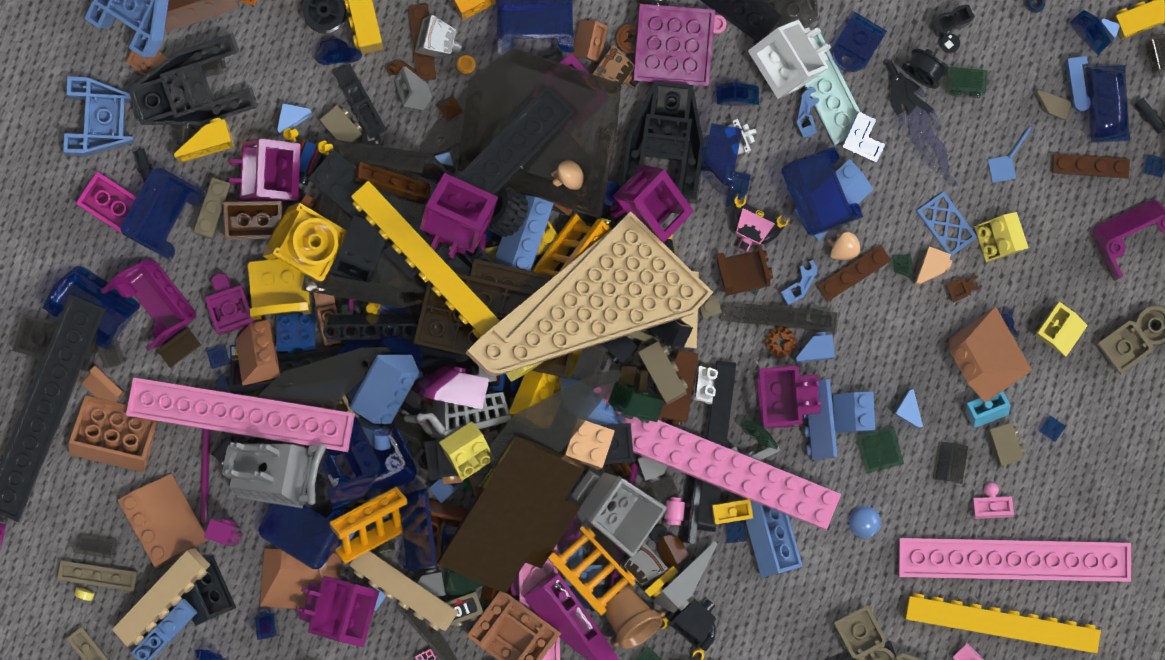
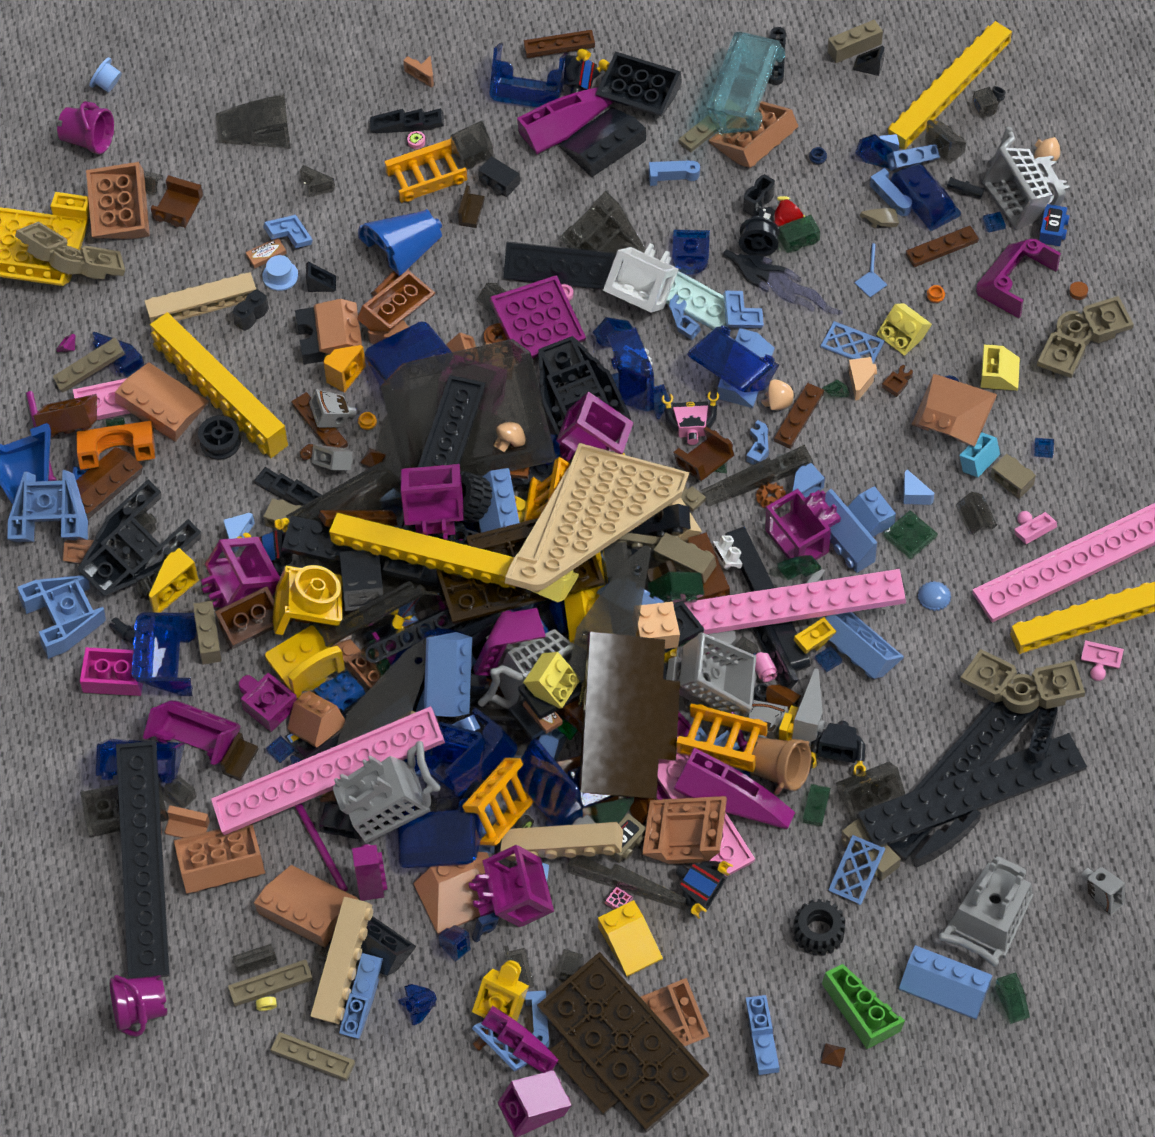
camera: 20 degrees left, 25 degrees down
clear blue piece [316,38,362,65] -> none
none -> dark blue tile [472,912,499,943]
none -> red hat [774,196,805,231]
none -> medium blue leg [886,144,940,171]
none -> orange plate [927,285,945,303]

